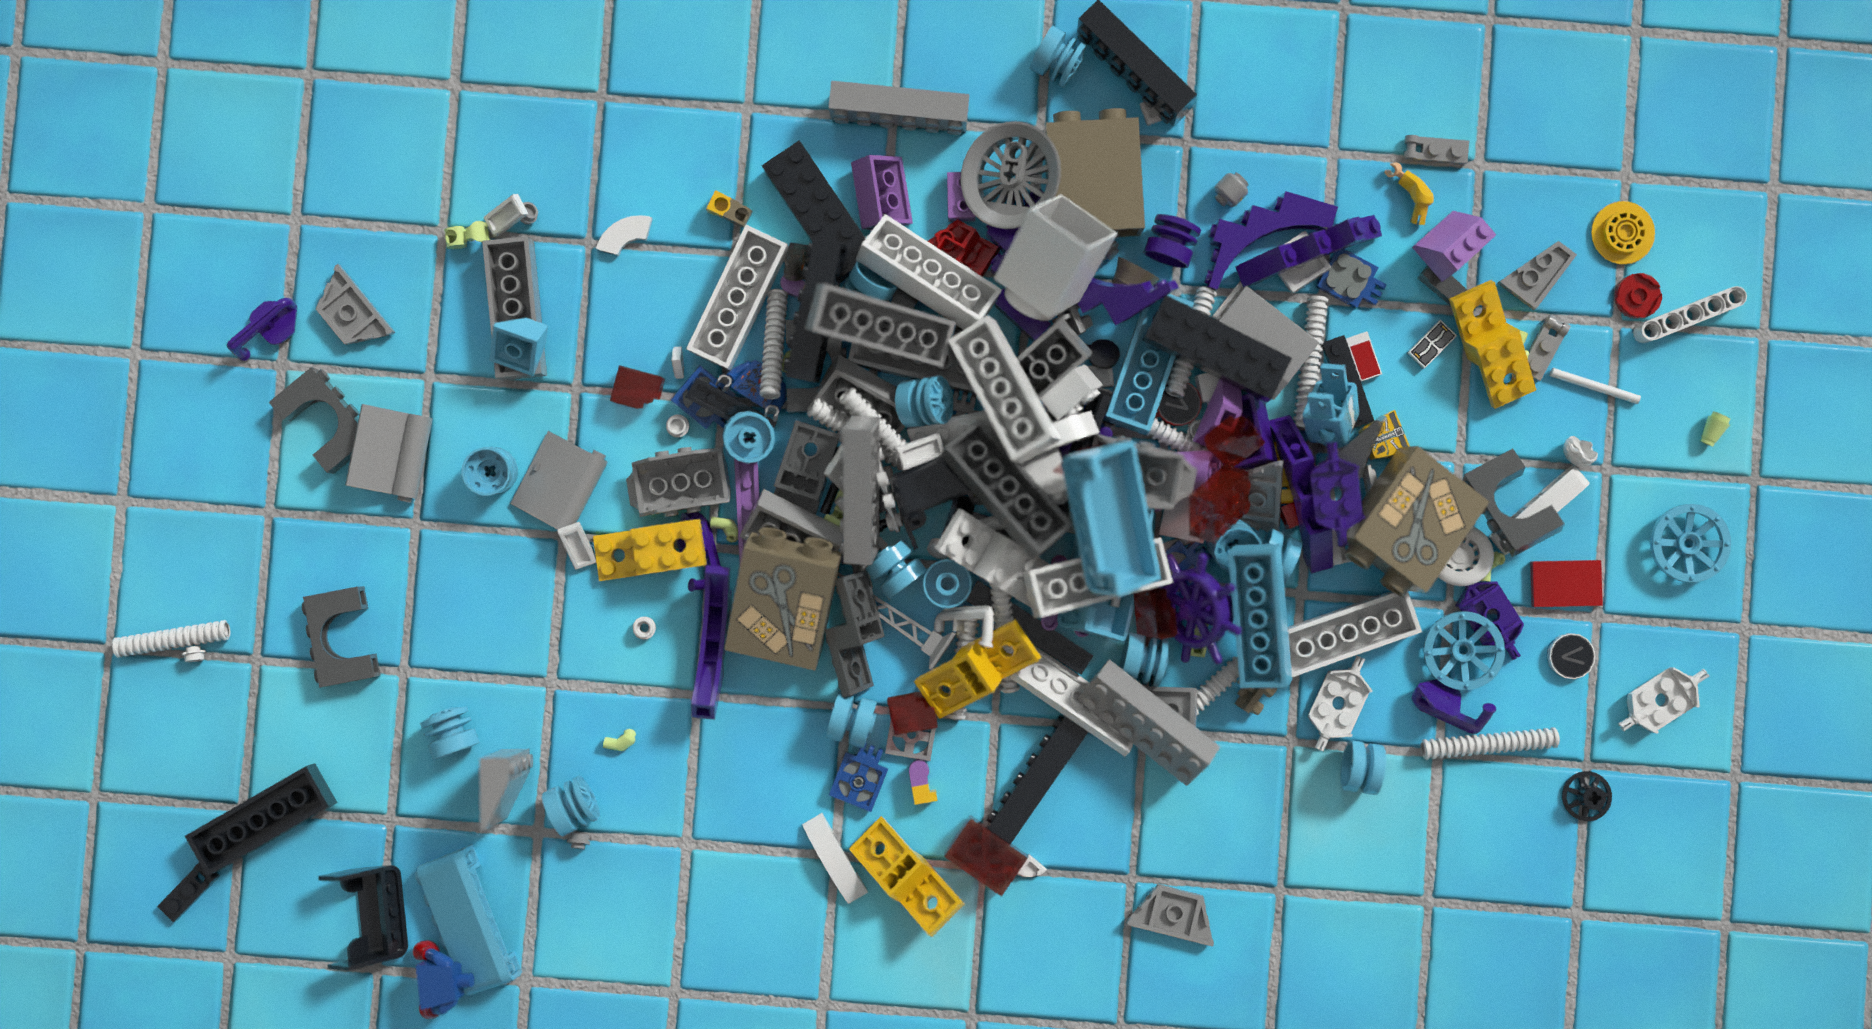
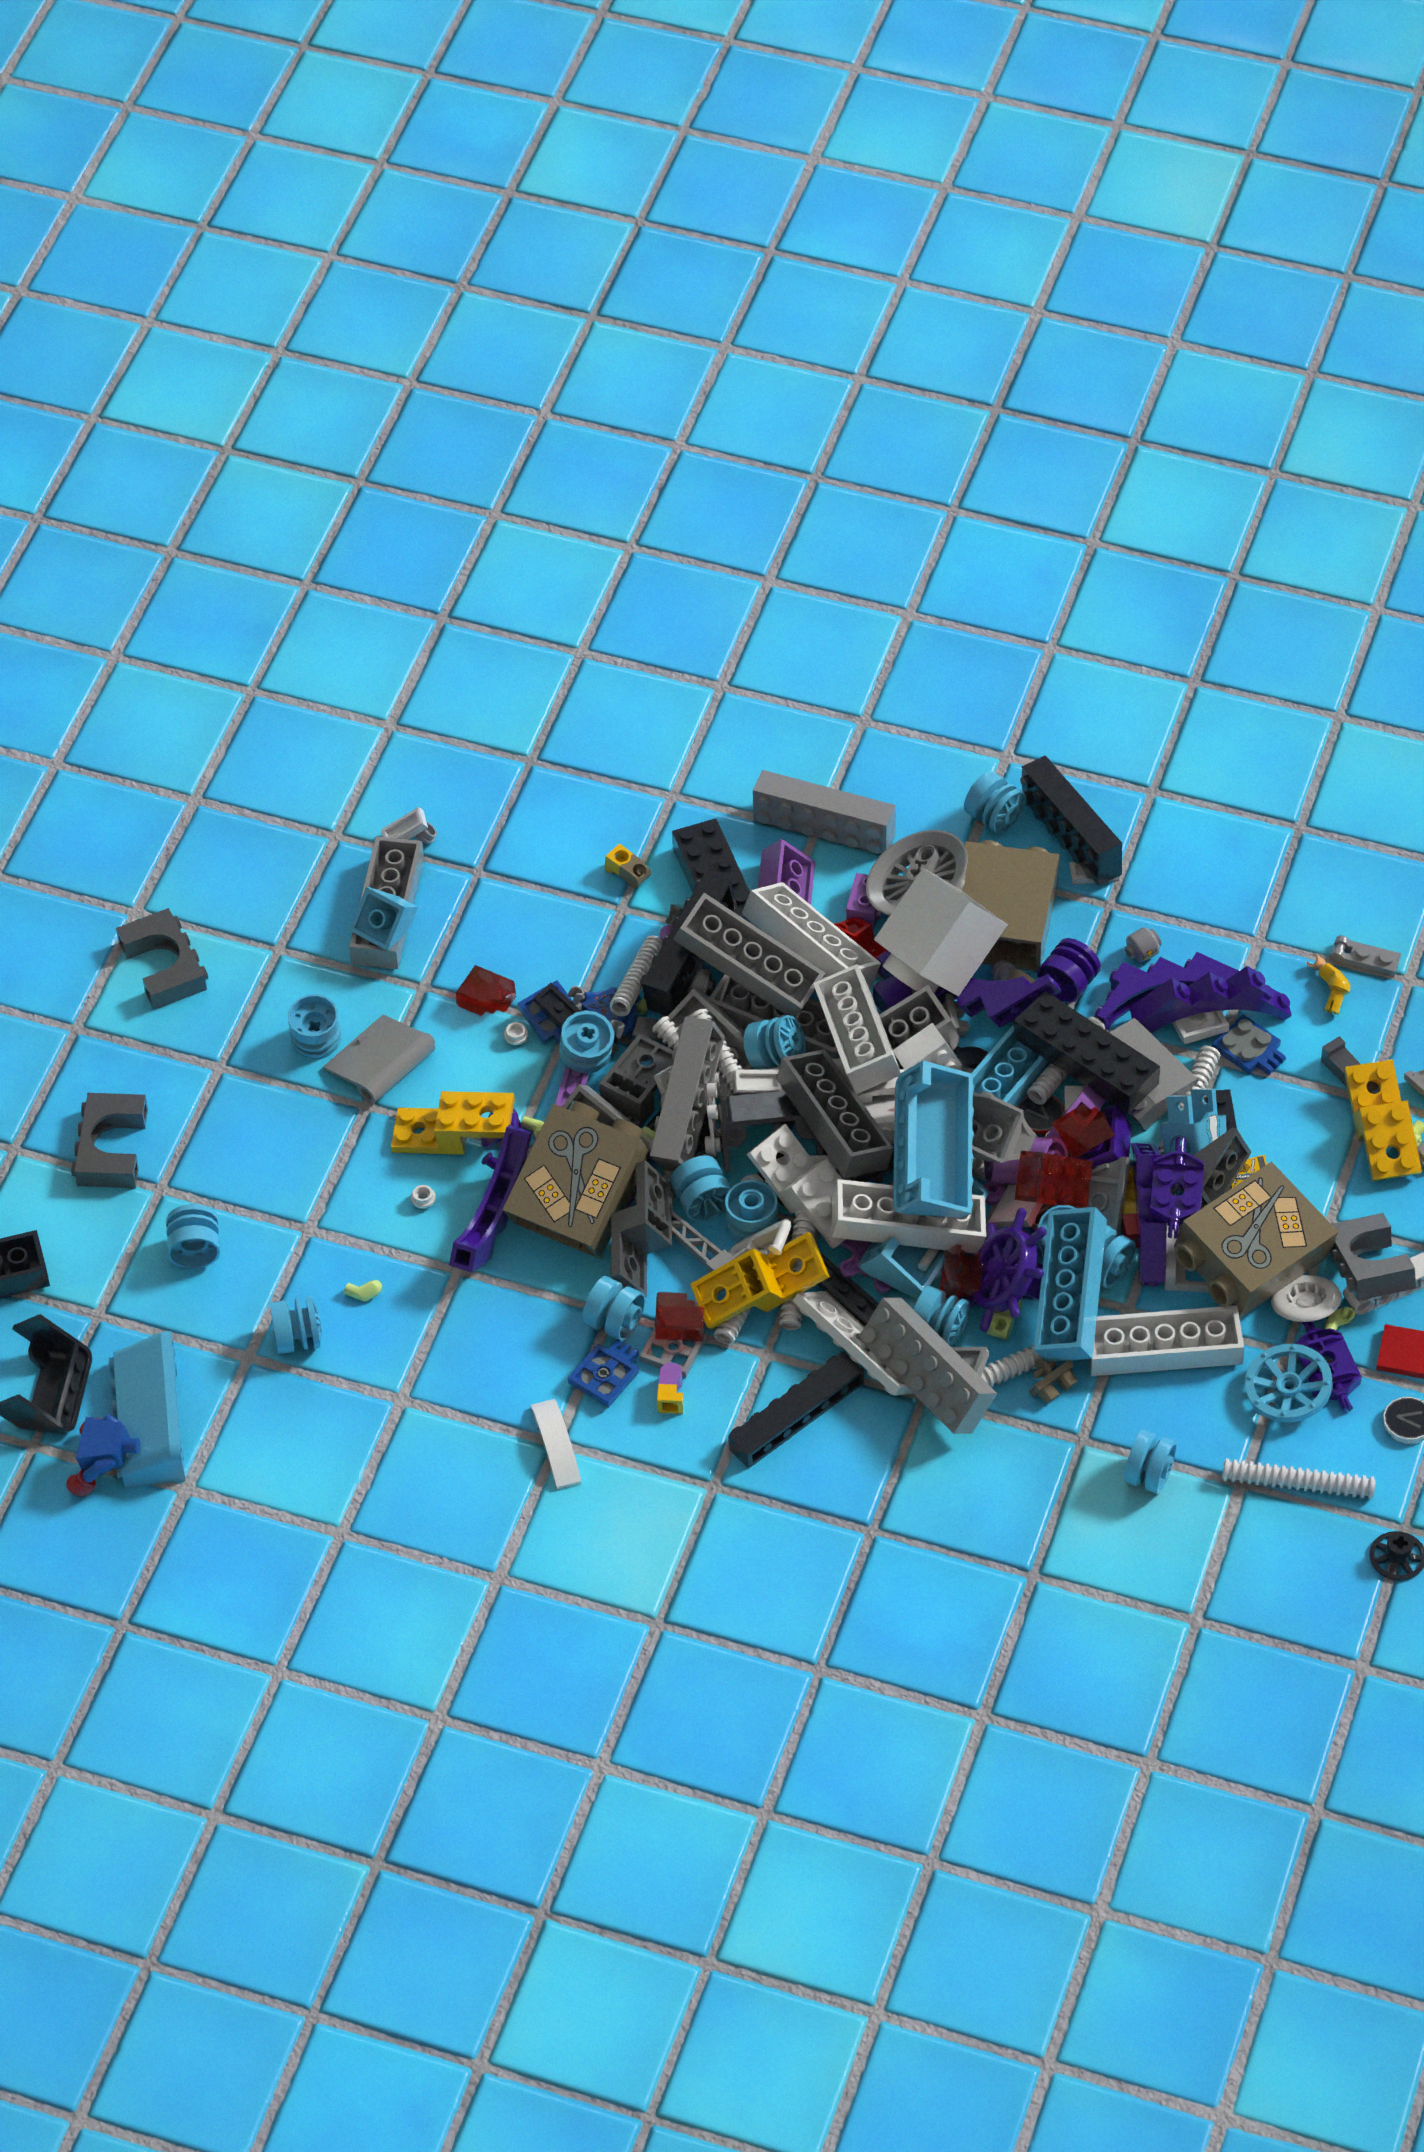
camera: 15 degrees right, 35 degrees down
dark purple piece [226,297,297,361] -> none
light grey wing [316,264,396,345] -> none
light grey door [345,404,433,502] -> none
yellowish green leg [444,221,490,249] -> none
light grey slope [480,749,533,831] -> none
white tile [558,522,596,570] -> none
light grey plate [567,833,590,849] -> none
white tile [596,215,653,256] -> none
light grey slope [626,447,731,517] -> none
white tile [671,346,684,379] -> none
white brick [686,225,789,371] -> none
yellow bracket [849,816,965,937] -> none
clear red brick [944,815,1028,897] -> none
white tile [1014,854,1047,877] -> none
light grey wing [1126,884,1214,947] -> none
white plate [1307,656,1373,752] -> none
red tile [1346,331,1382,382] -> none
tile [1407,320,1457,369] -> none
dark purple piece [1411,679,1497,734] -> none
medium lavender slope [1412,211,1496,282] -> none

